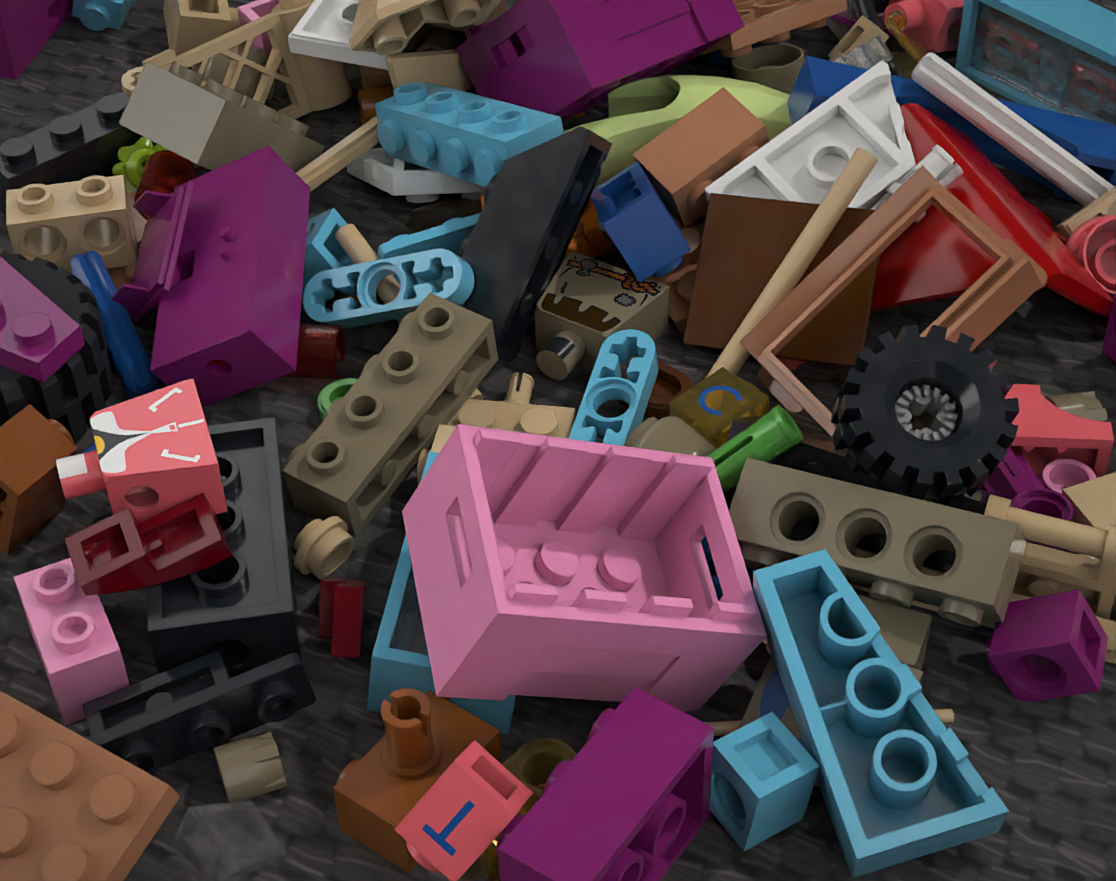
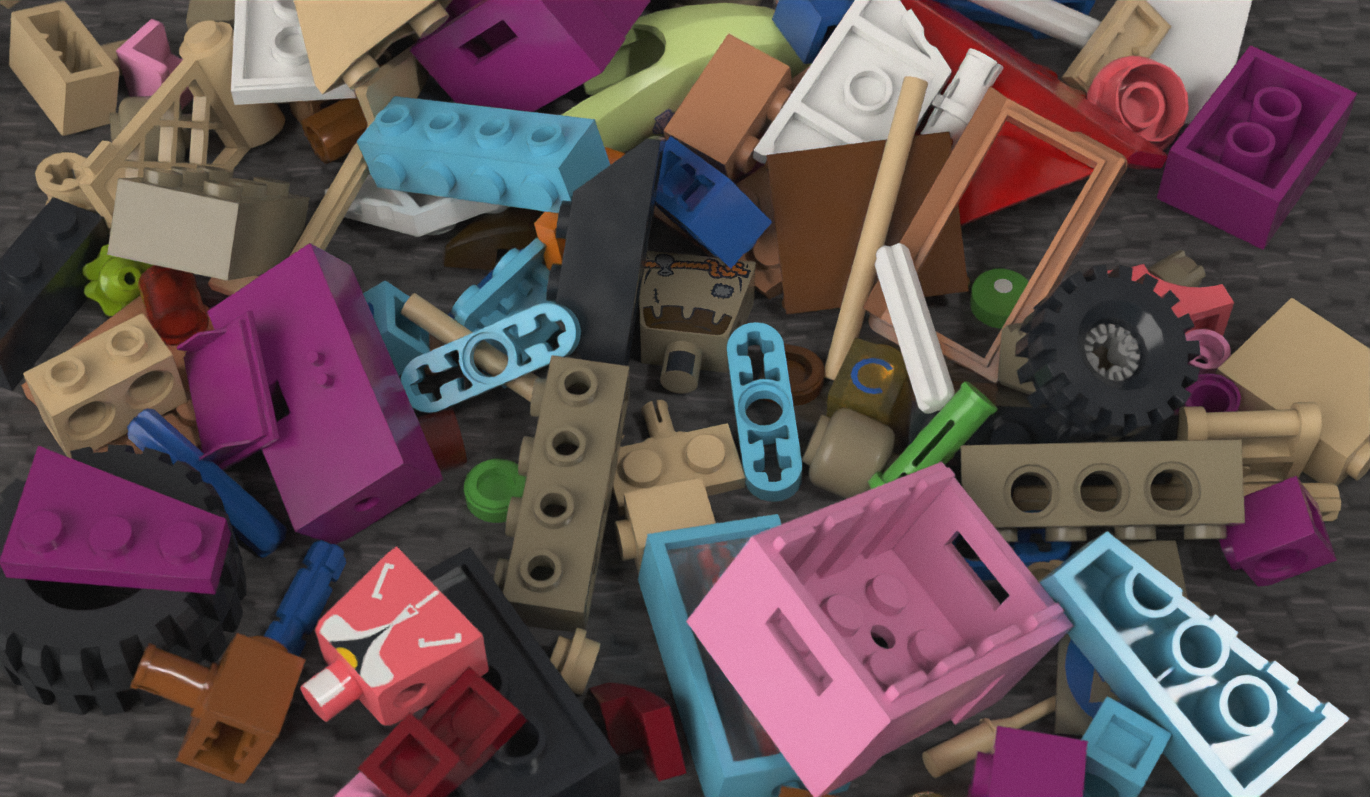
camera: 25 degrees left, 10 degrees up
none -> white axle [874,243,955,414]

